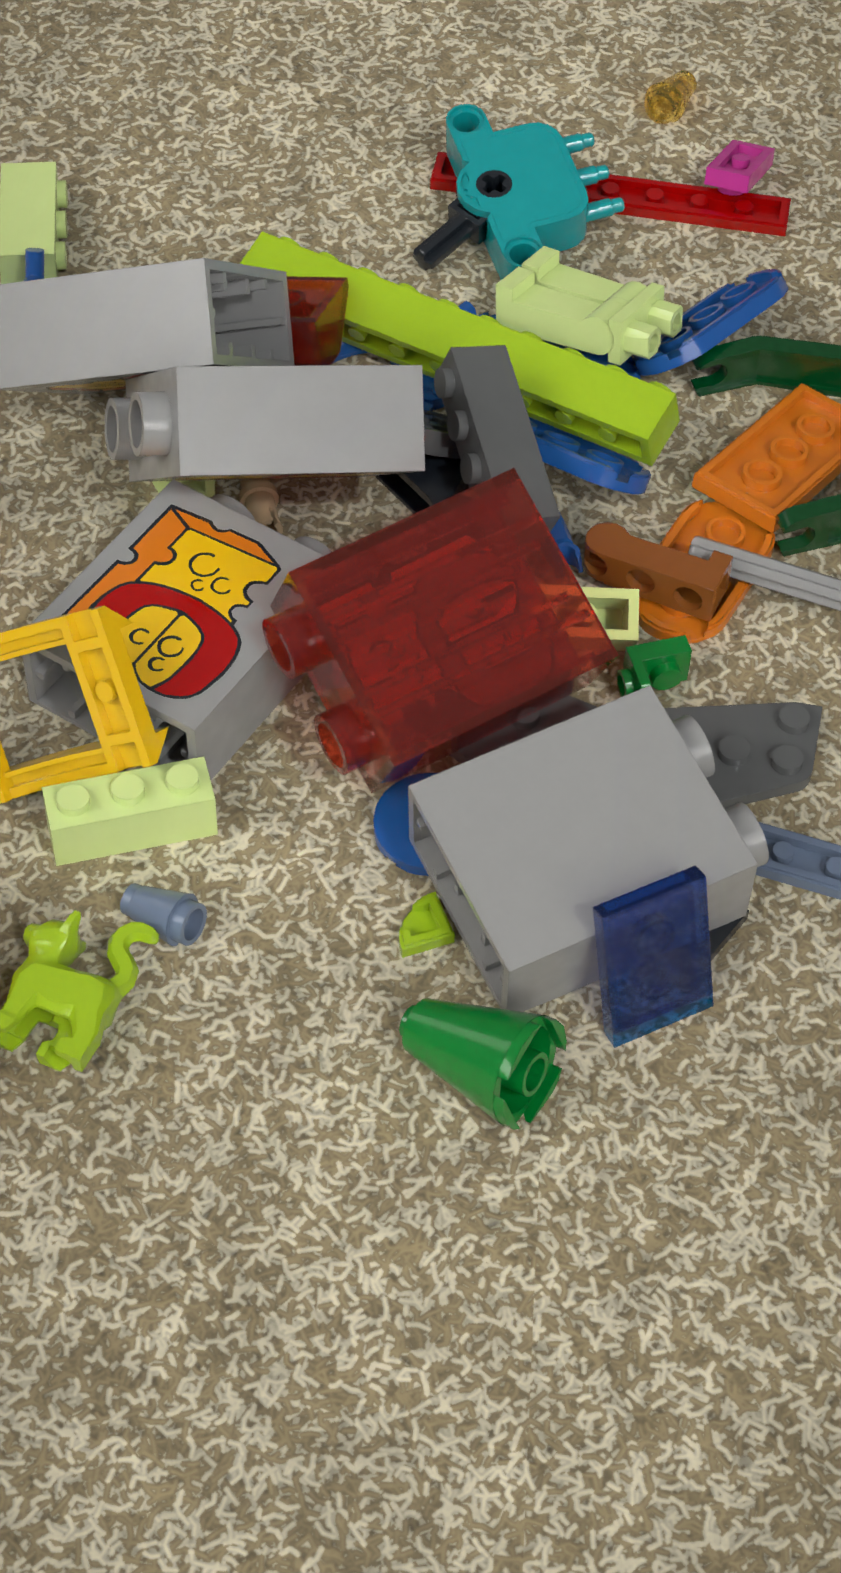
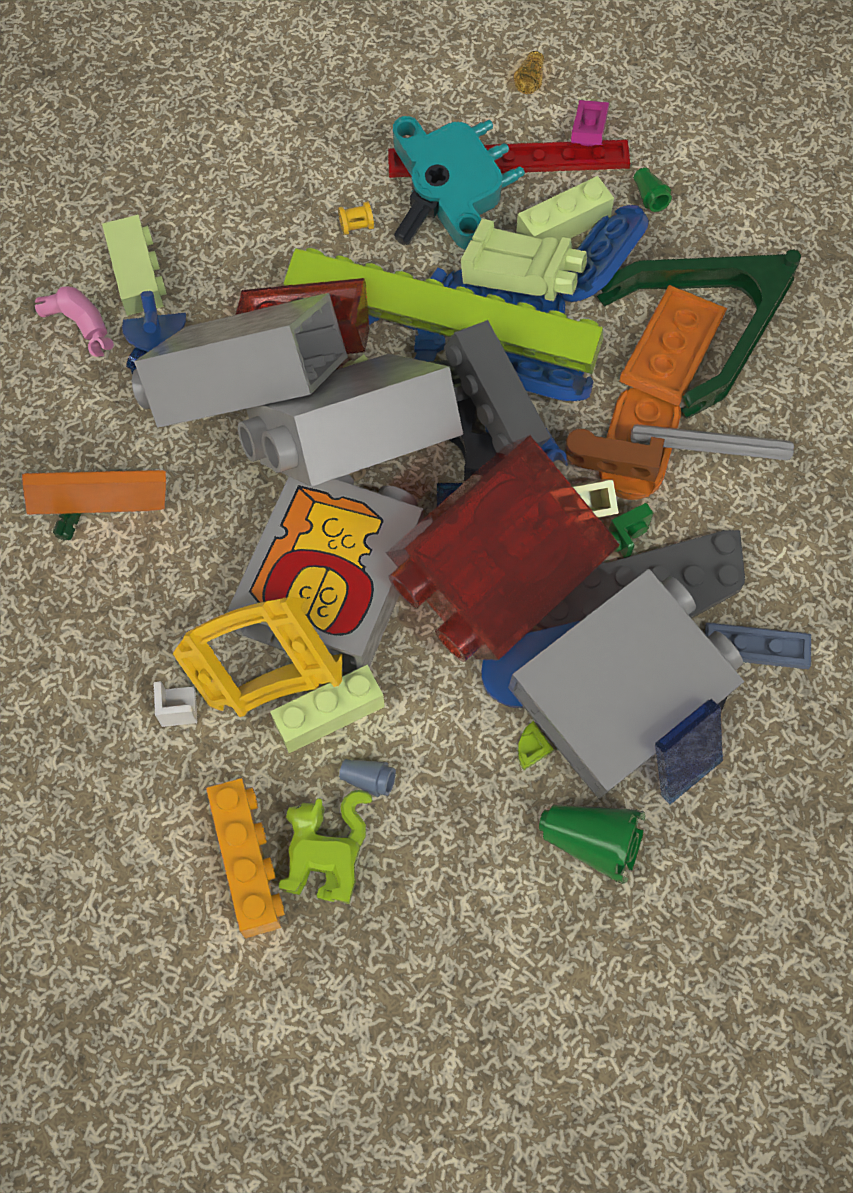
camera: 10 degrees left, 15 degrees up
none -> yellow bush [338,201,374,235]
none -> yellowish green brick [516,176,614,241]
none -> green cone [633,167,672,212]

